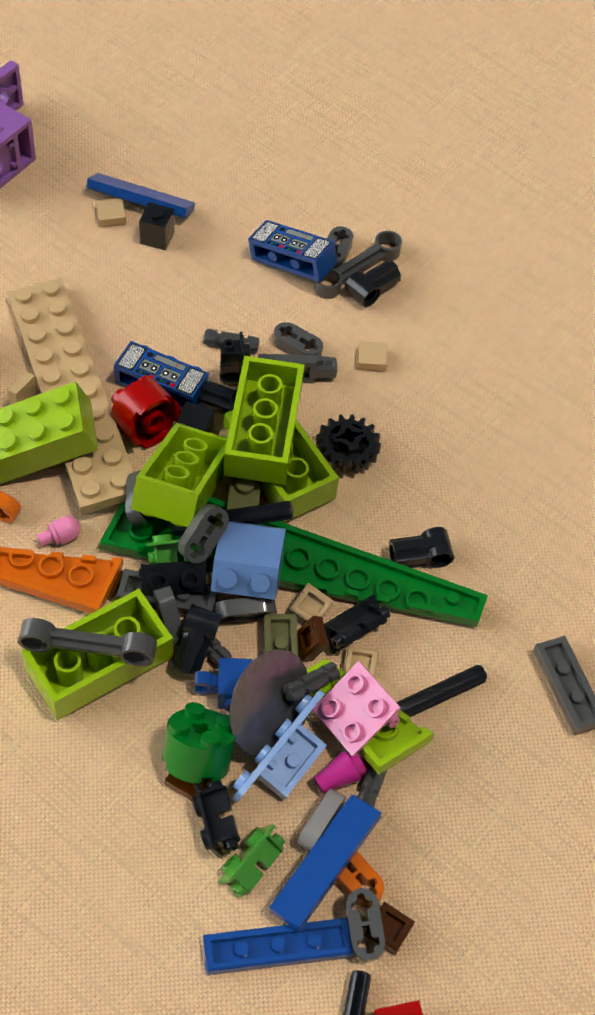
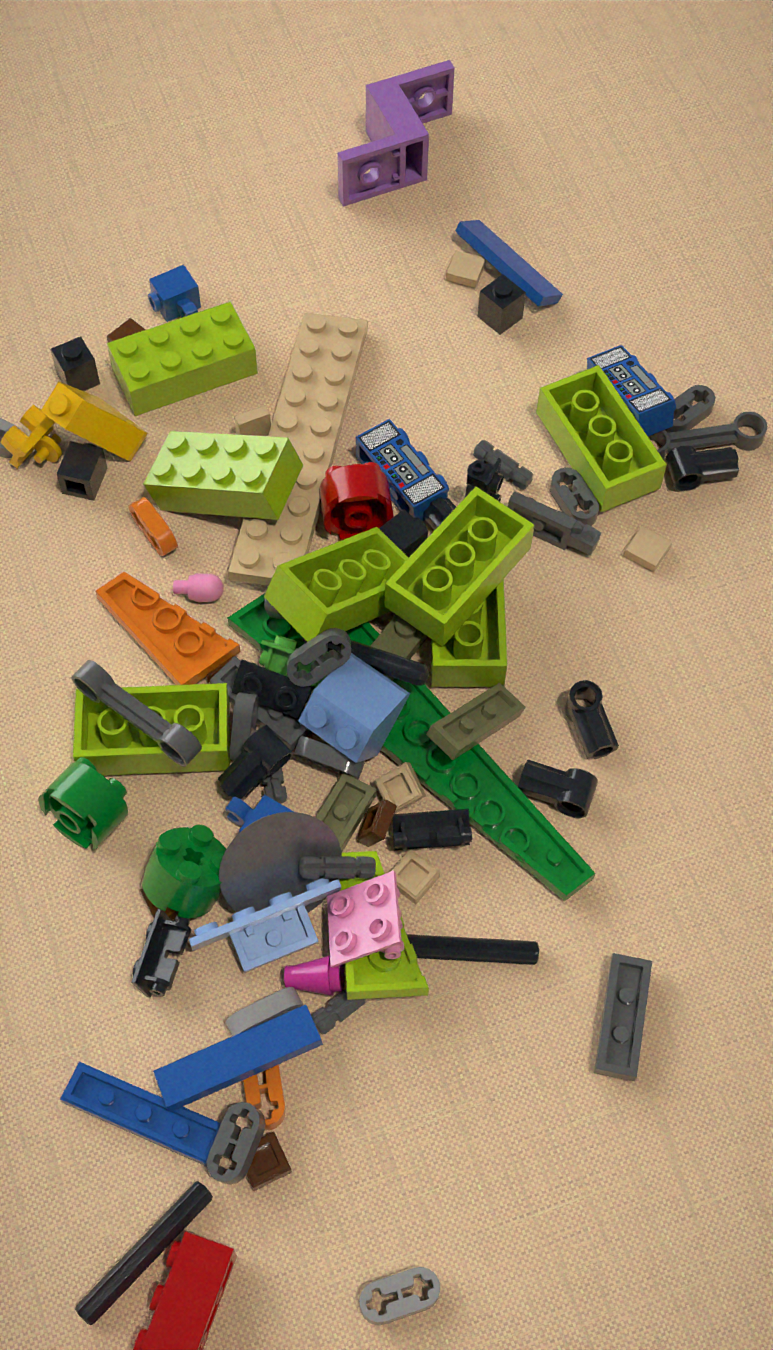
camera: 35 degrees right, 5 degrees up
bright green hinge [218,824,285,898] -> none
black gear [316,414,381,474] -> none
none -> green brick [38,757,128,850]
none -> light grey beam [359,1267,440,1325]
none -> olive plate [426,683,526,760]
none -> lime brick [536,365,667,513]
none -> black piece [565,680,619,759]

